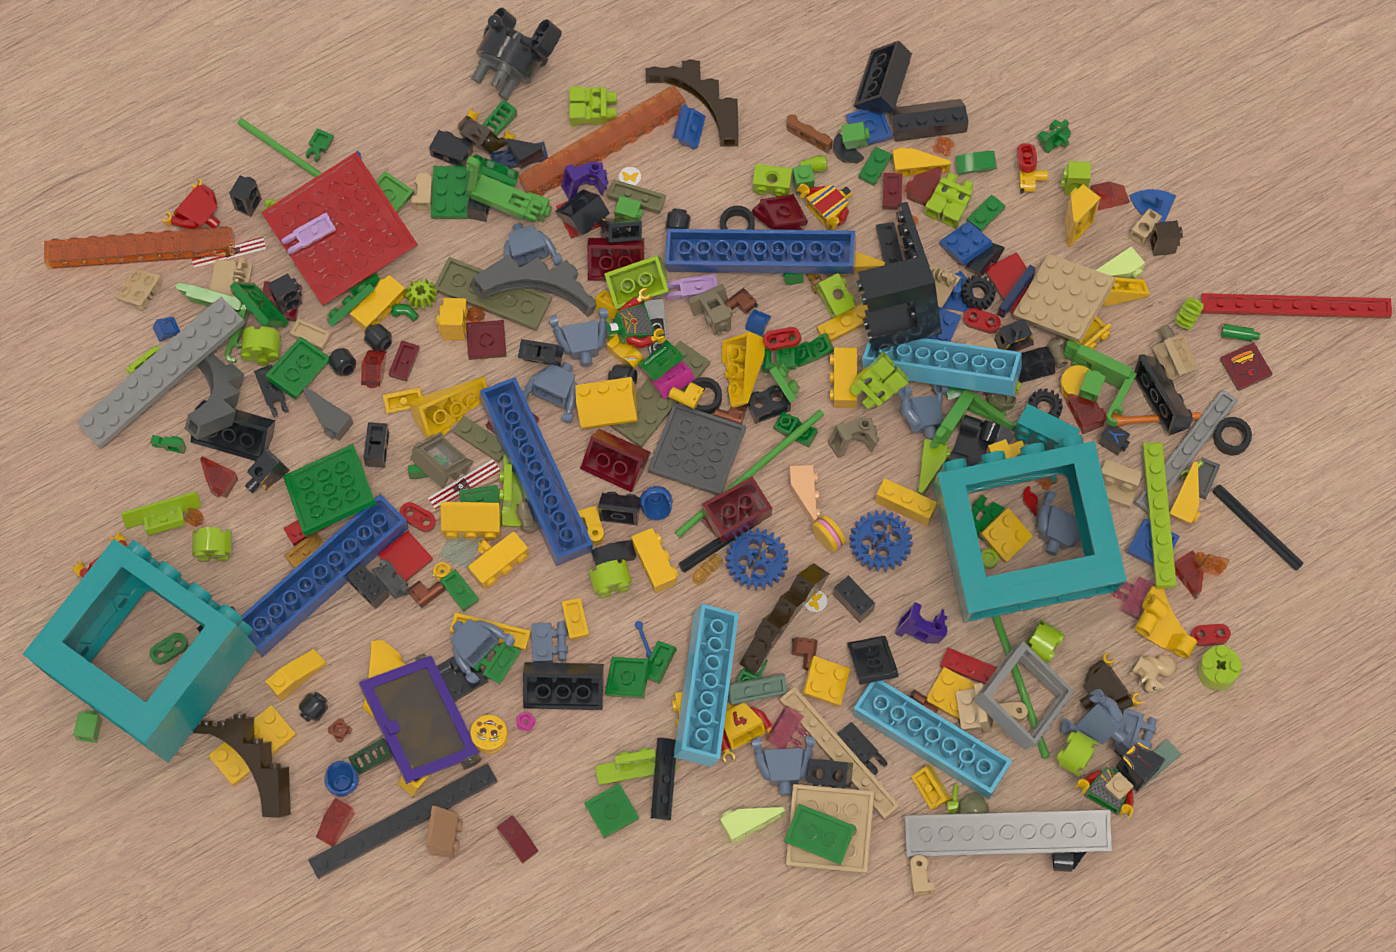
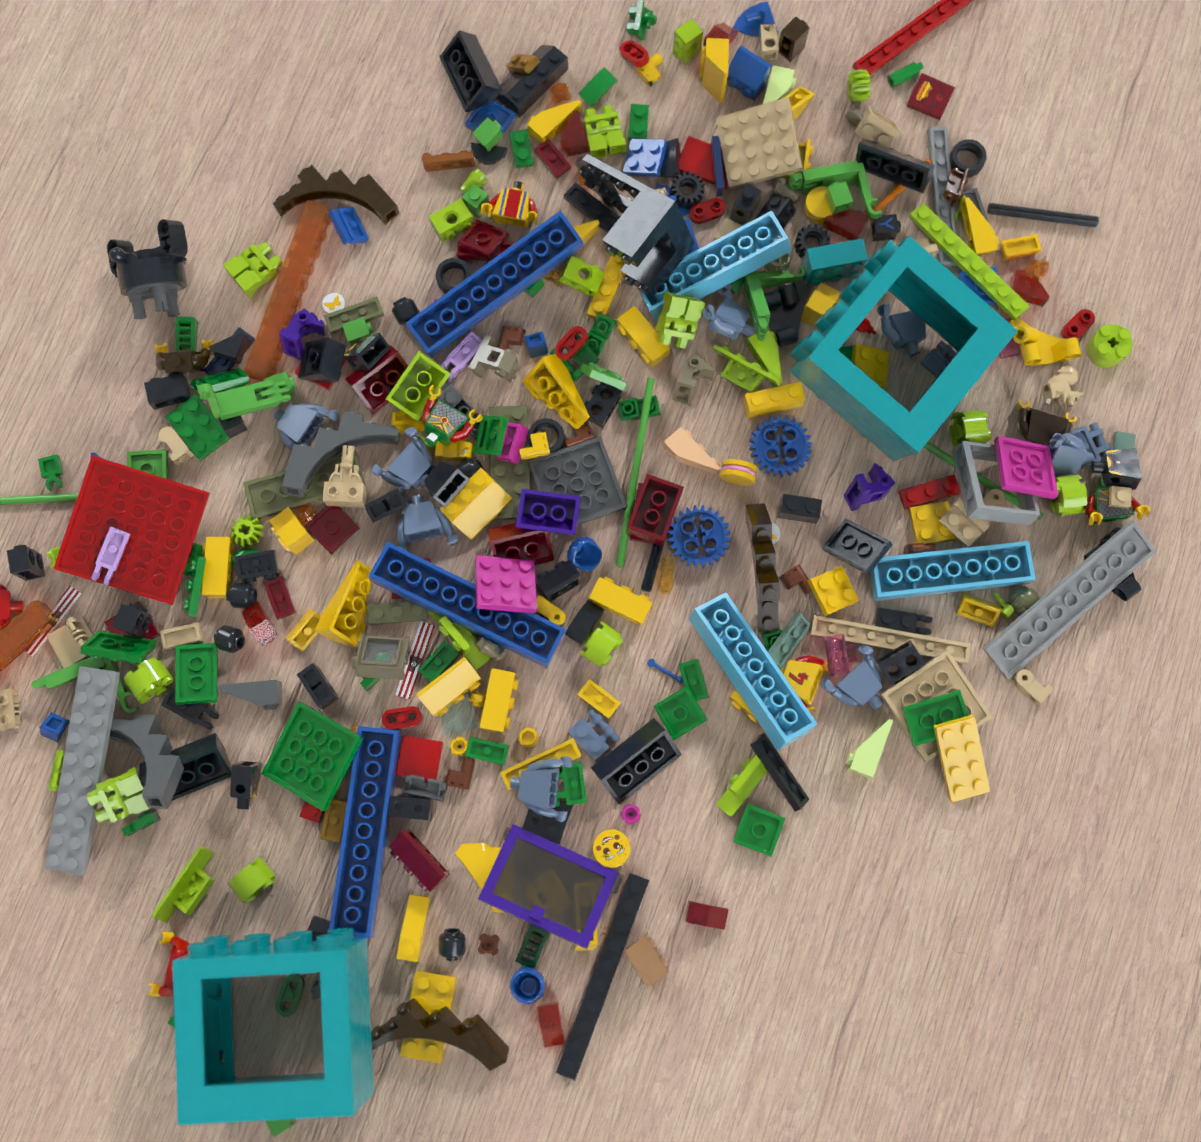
camera: 40 degrees left, 10 degrees up
clear orange plate [185,508,205,527] -> none
clear red slope [200,456,238,498] -> none
none -> lime hips [87,767,150,823]
none -> black bracket [234,550,281,583]
none -> tan brick [323,445,367,508]
none -> dark red slope [389,829,450,892]
none -> black torso [424,461,470,507]
none -> dark pink plate [475,555,537,613]
none -> pearl gold plate [506,54,540,74]
none -> dark purple slope [516,489,581,535]
none -> yellow plate [518,728,538,748]
none -> lime bracket [712,344,781,393]
none -> blue slope [727,45,771,101]
none -> yellow plate [933,715,990,802]
none -> reddish brown hinge [943,168,968,207]
none -> dark pink plate [994,436,1058,499]
none -> yellow plate [999,234,1042,261]

